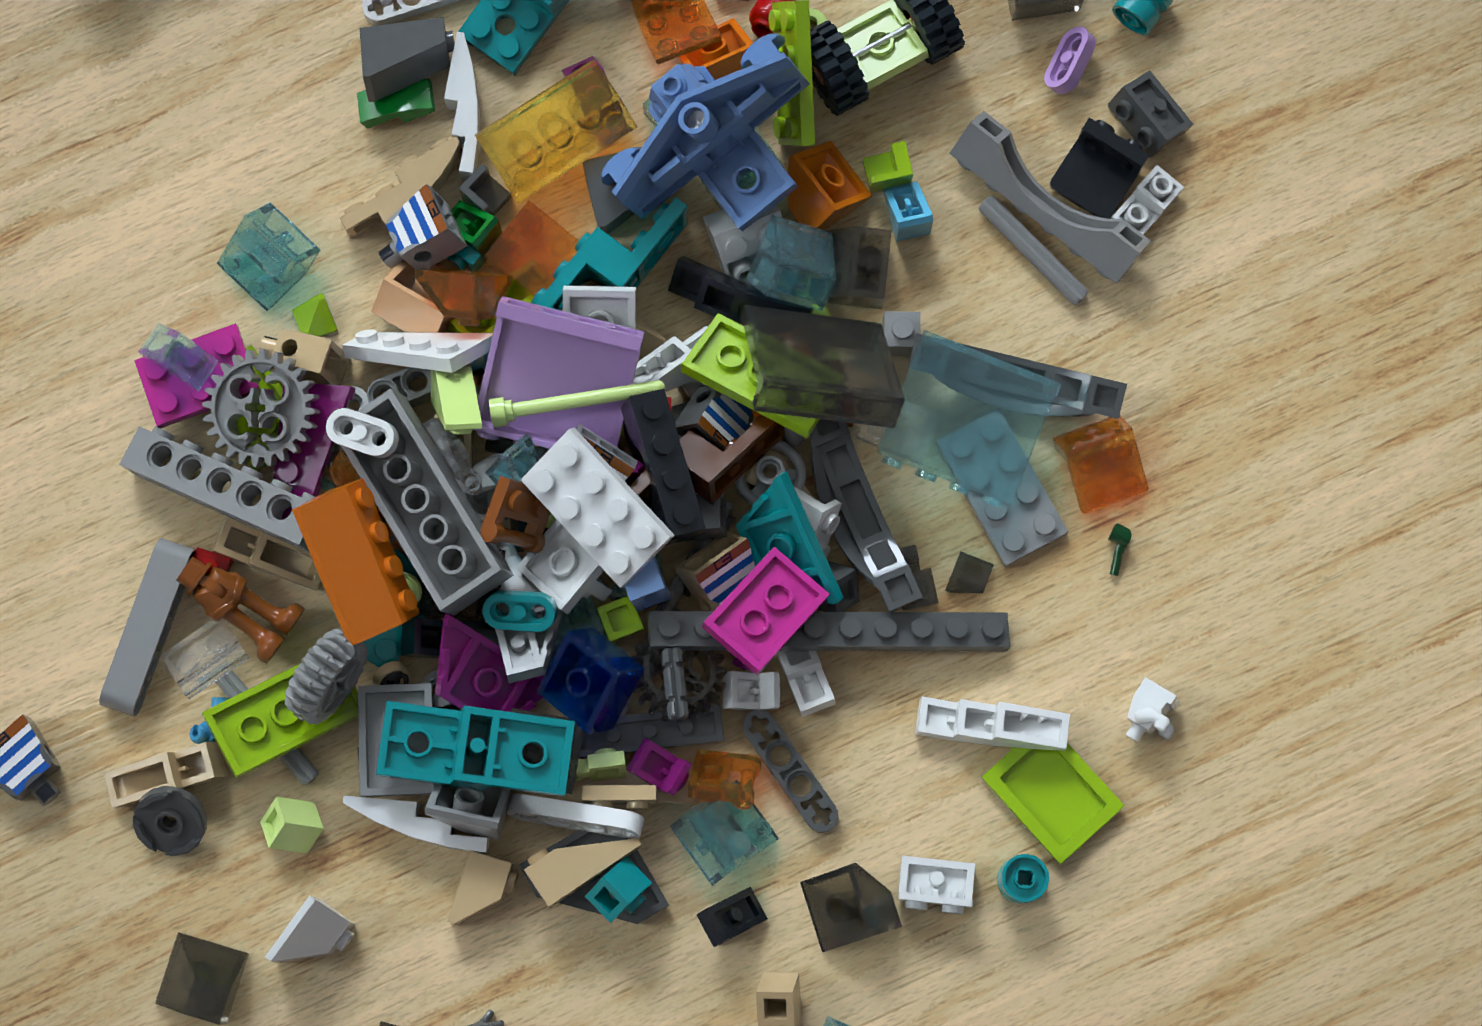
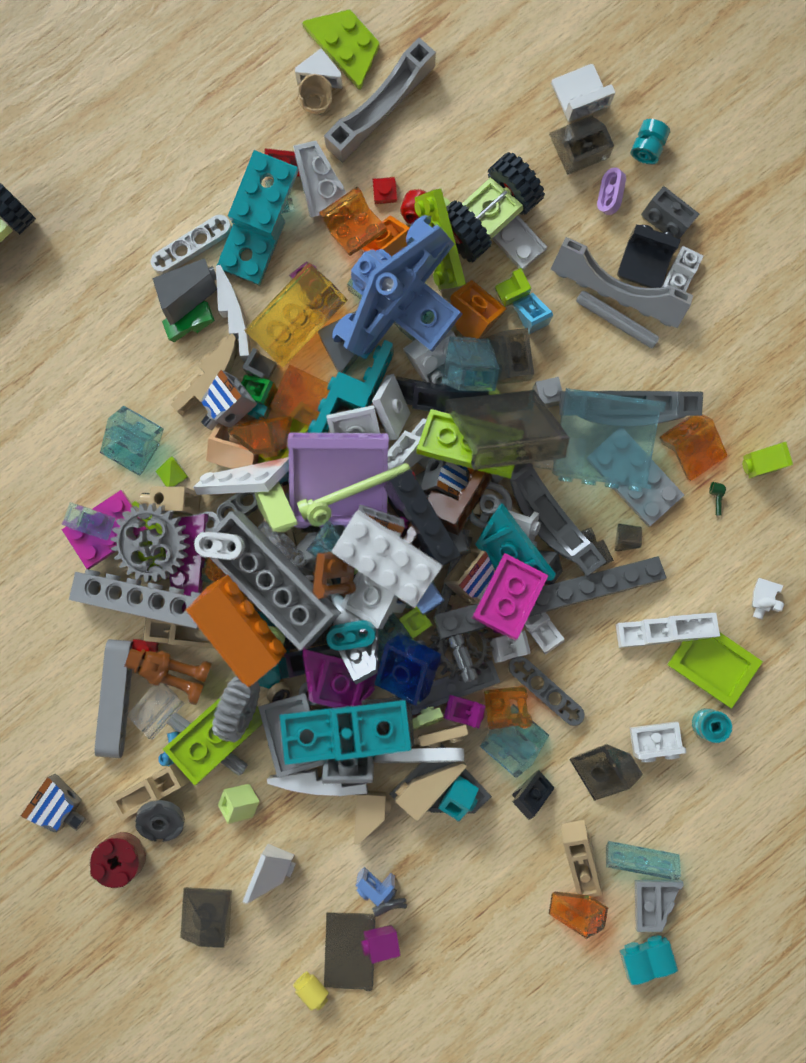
camera: 10 degrees left, 5 degrees up
none -> dark red brick [90,832,146,888]
none -> yellowish green plate [307,502,331,526]
none -> medium blue bracket [356,867,395,906]
none -> white plate [372,374,410,440]
none -> white plate [492,215,547,271]
none -> lime slope [742,442,793,478]

